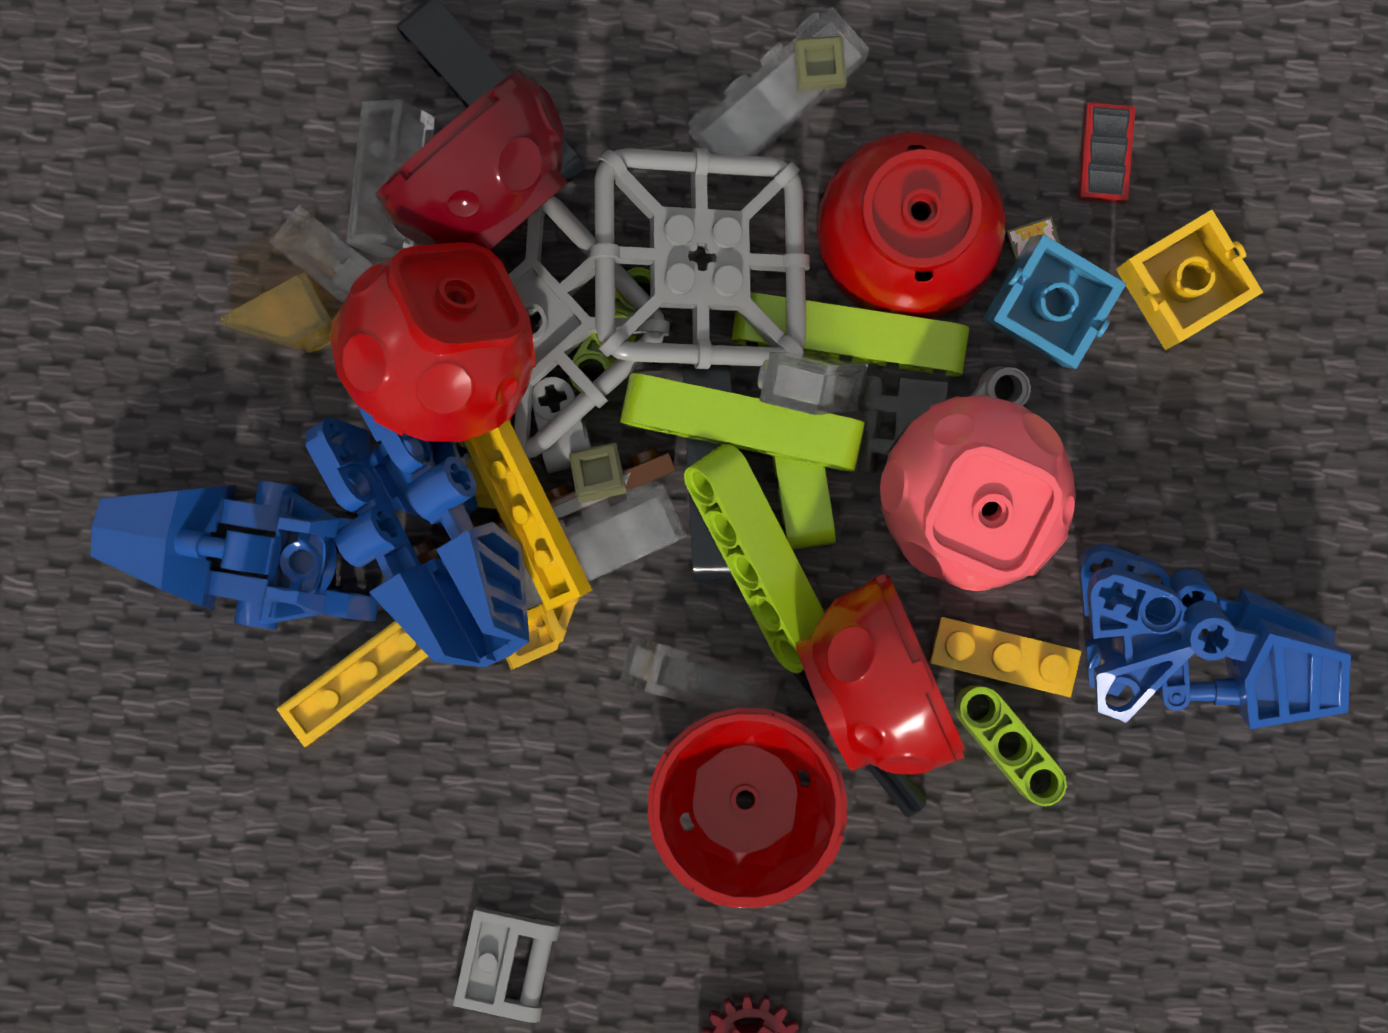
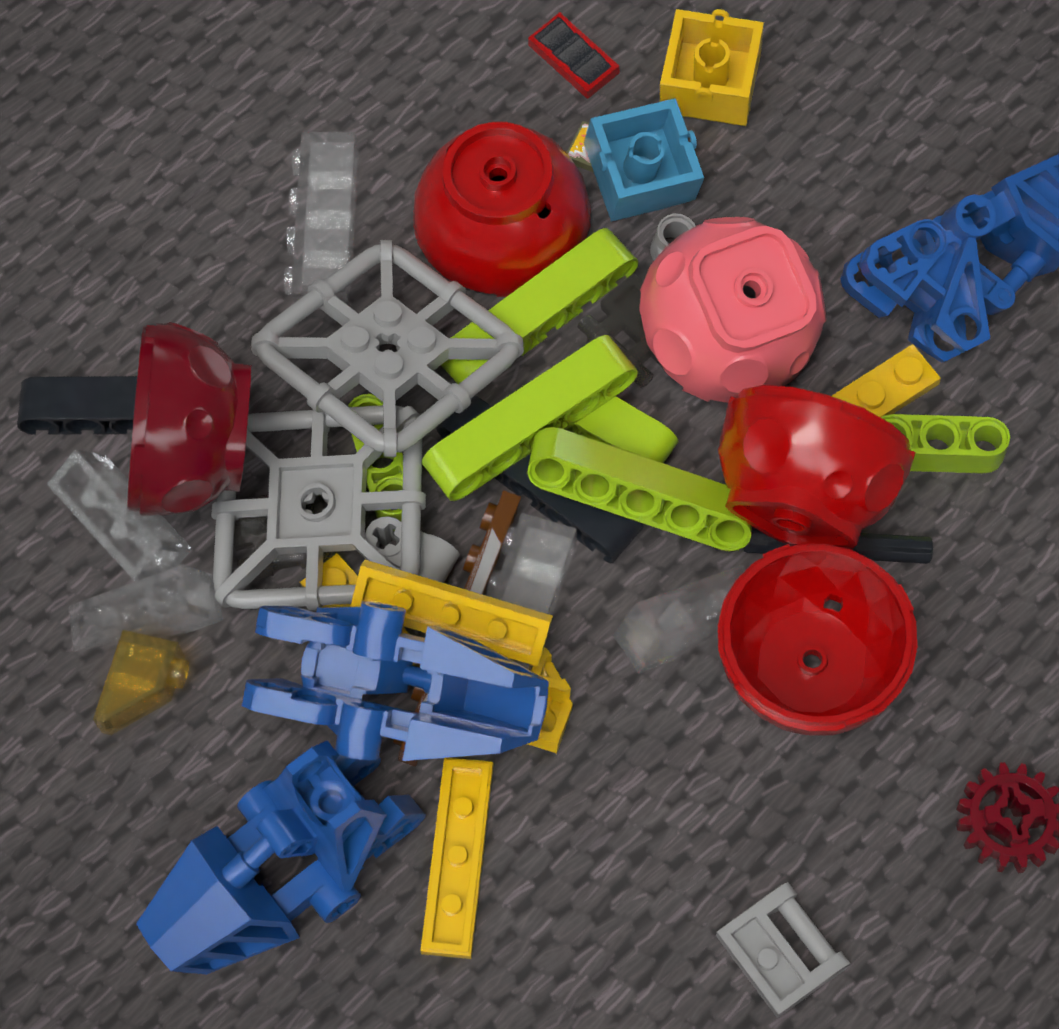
camera: 40 degrees left, 20 degrees down
red rock [330,242,536,442] -> none
olive tile [569,443,627,504] -> none
clear slope [758,352,868,415] -> none
olive tile [793,35,846,91] -> none

